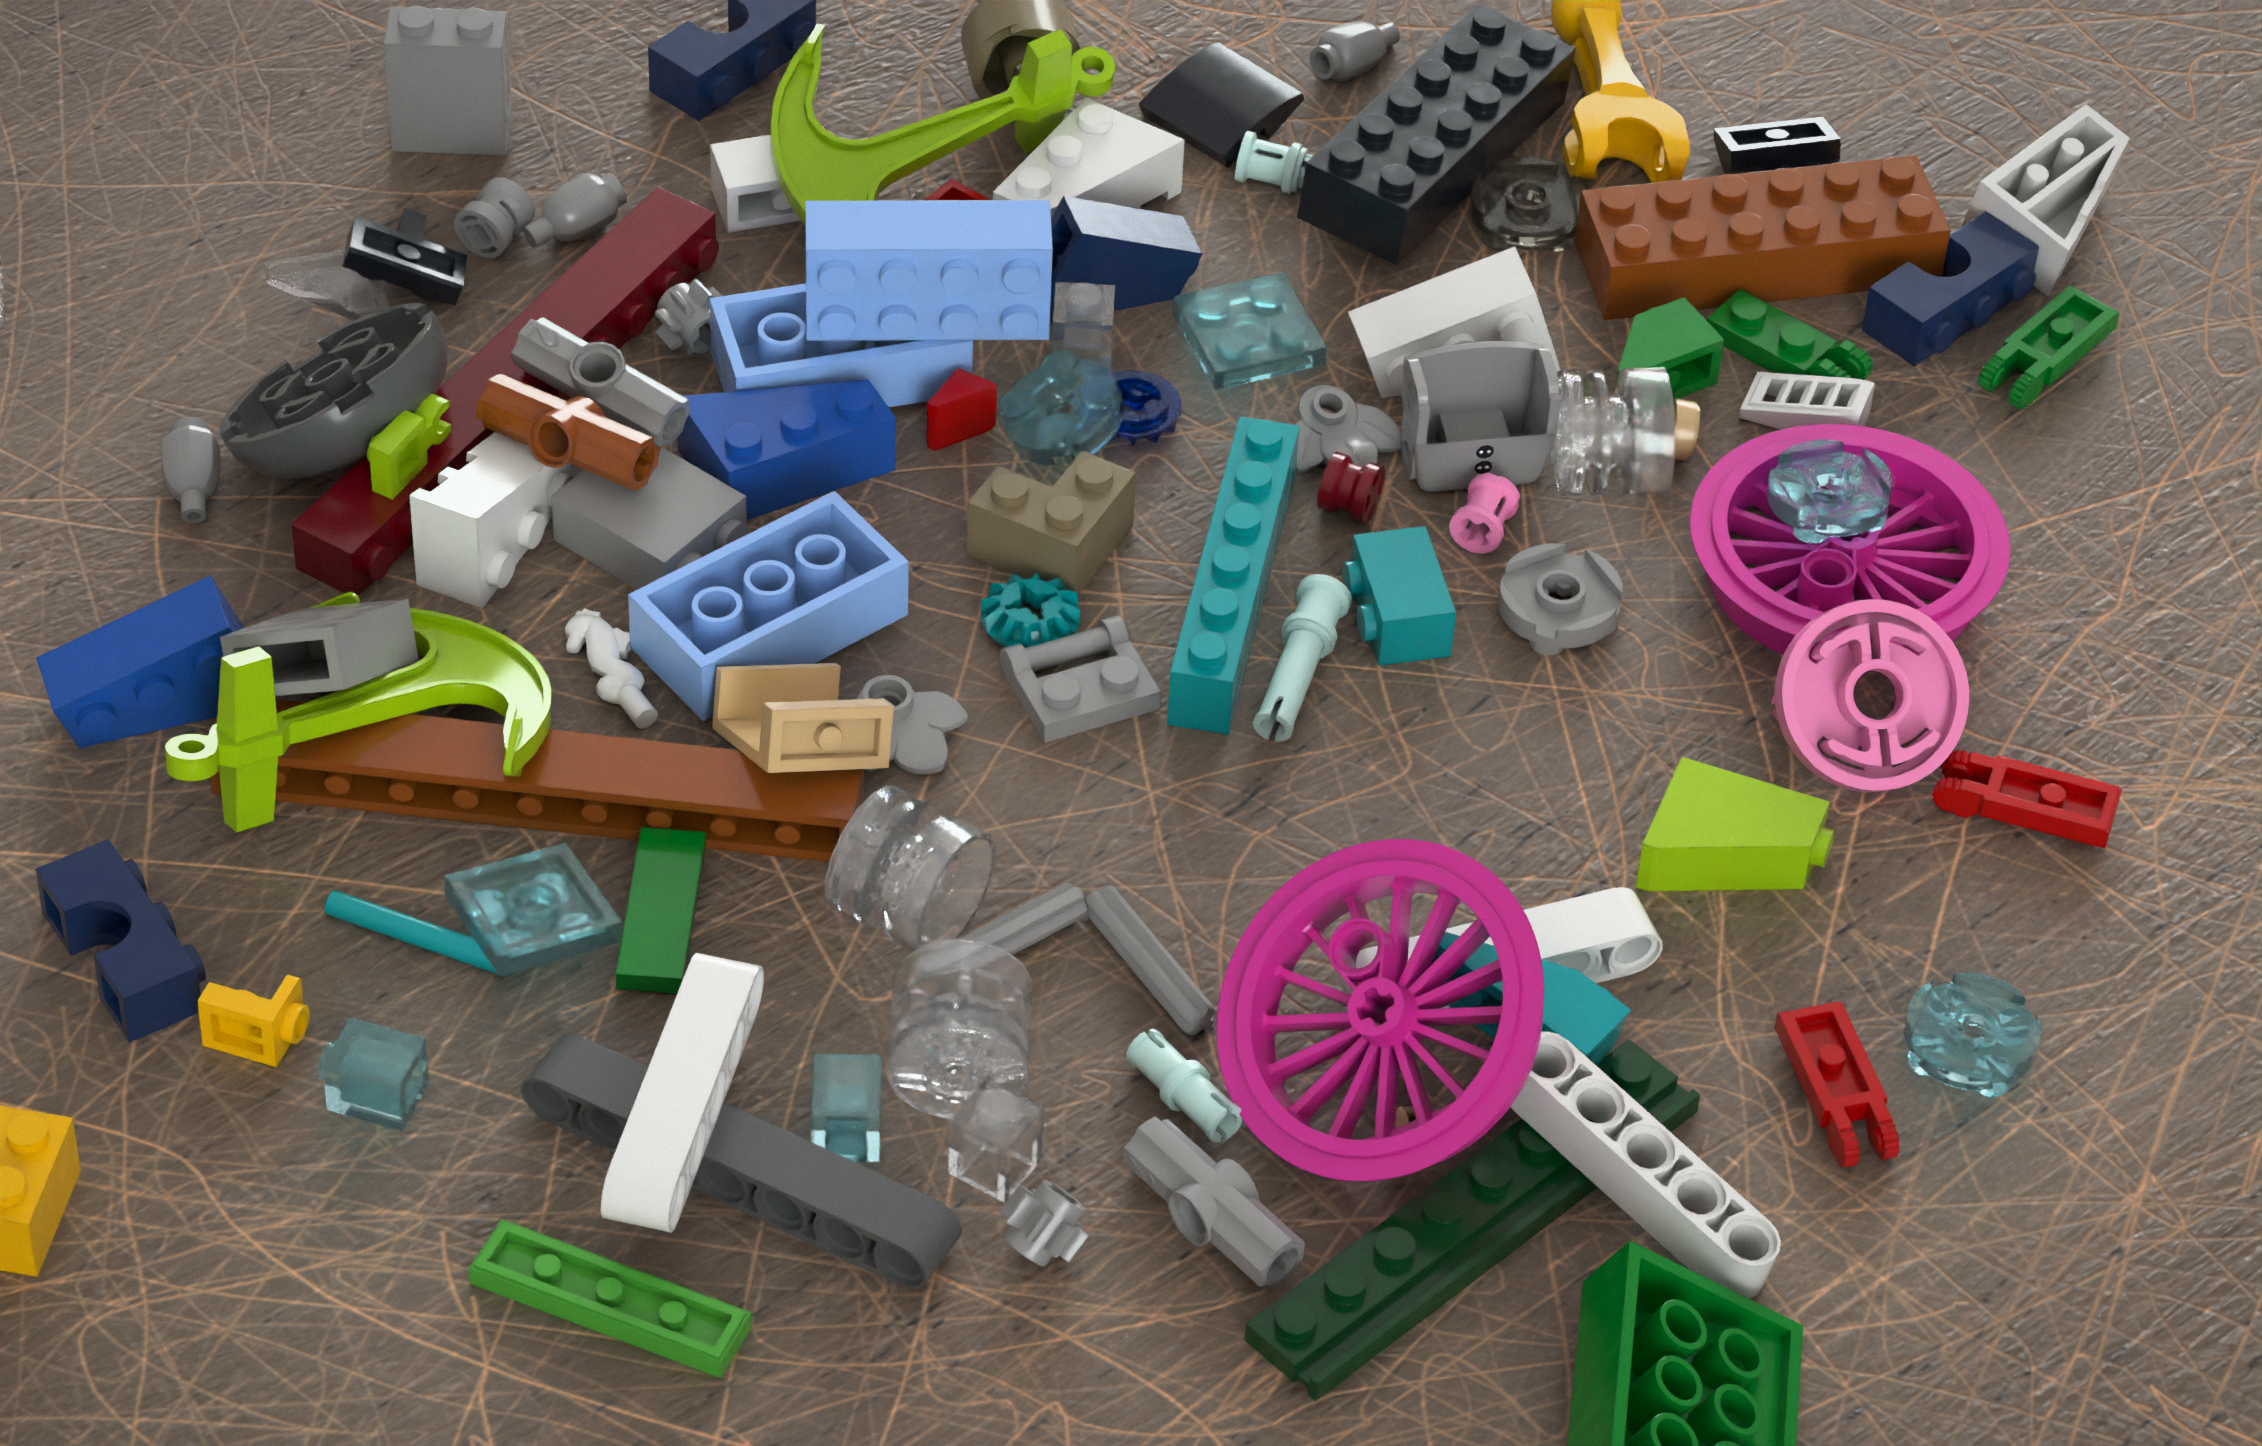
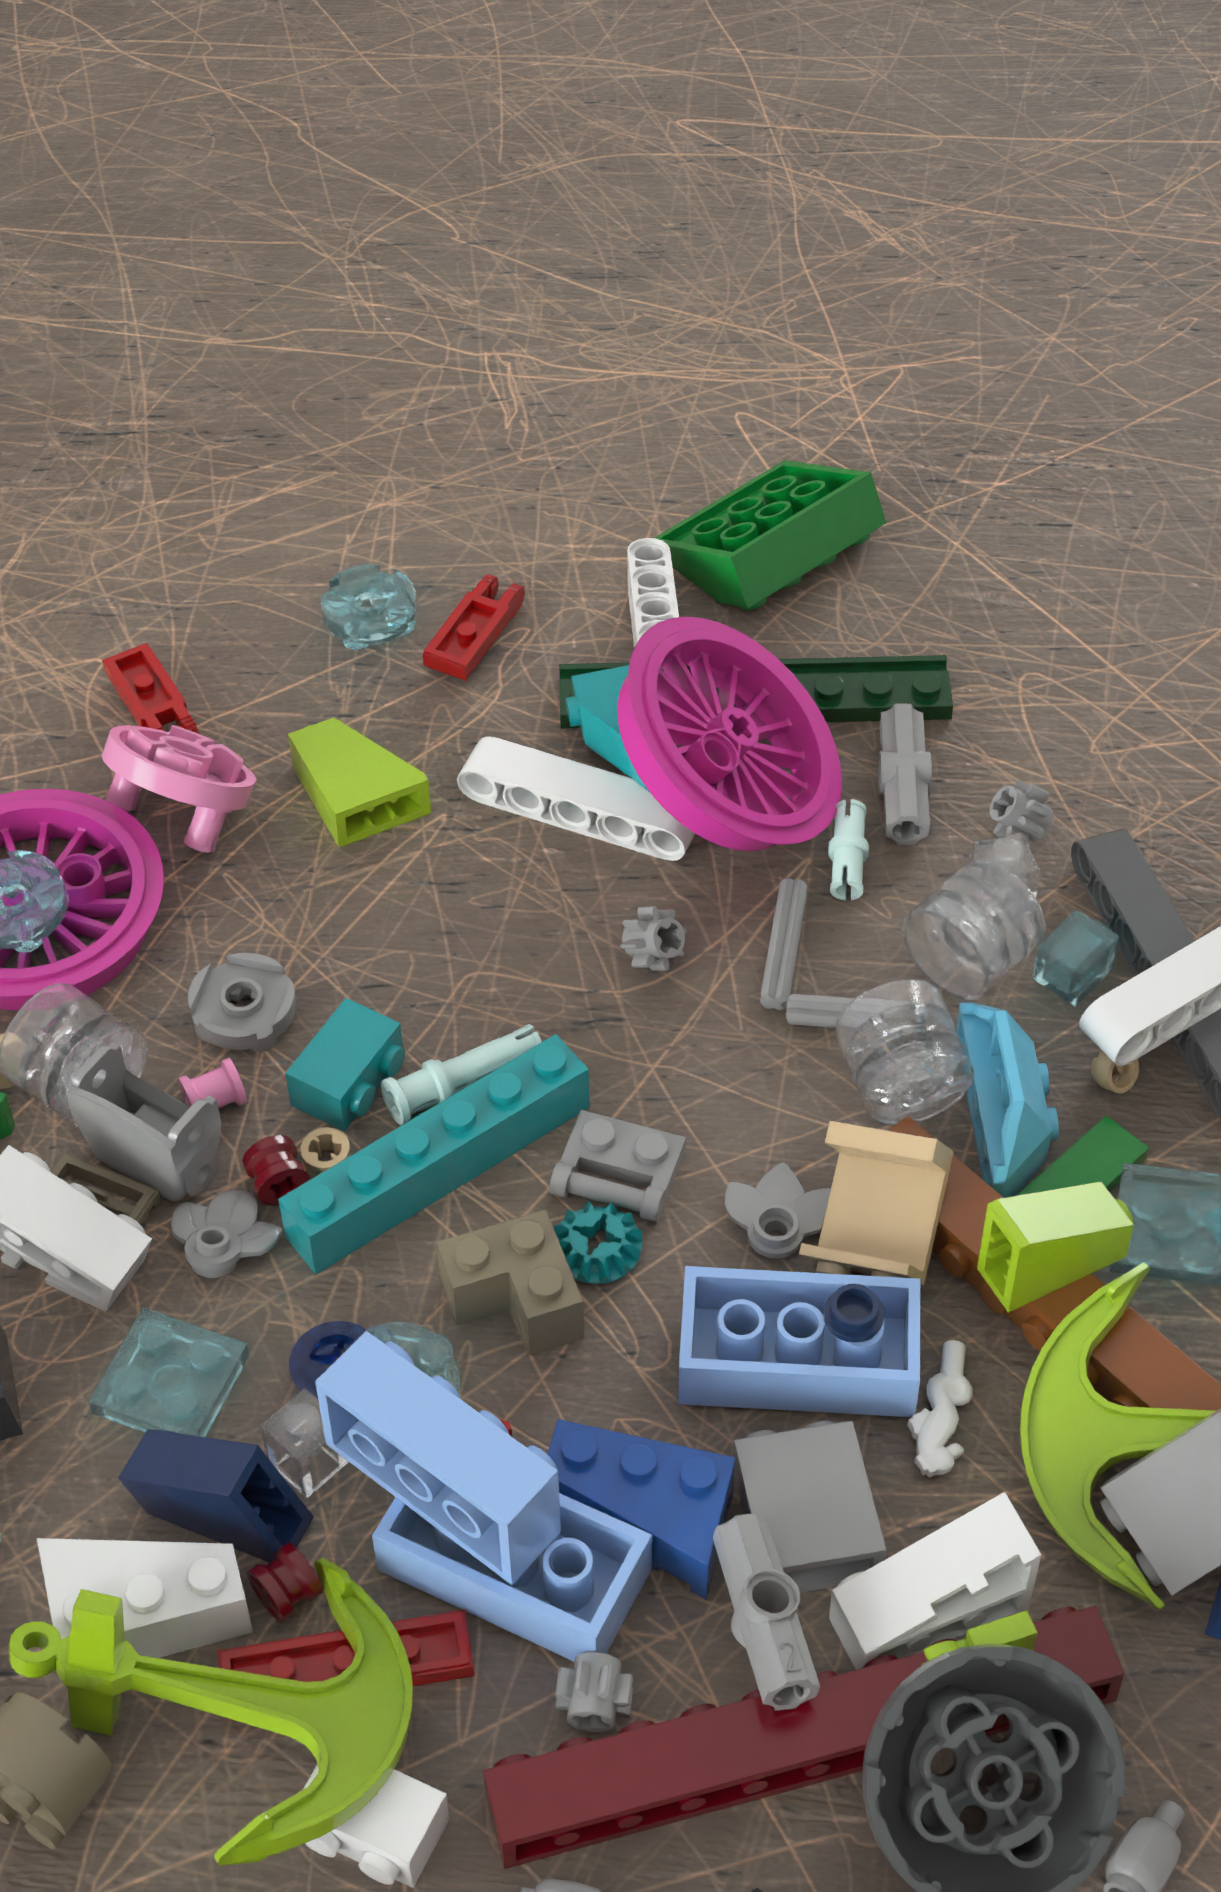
camera: 135 degrees left, 5 degrees up
dark orange piece [476,374,660,491] -> none
none -> tan bush [300,1127,351,1179]
none -> light grey gear [620,906,687,971]
none -> dark blue plate [824,1284,884,1343]
none -> medium azure wedge [955,1002,1059,1198]
none -> lime slope [977,1182,1134,1313]

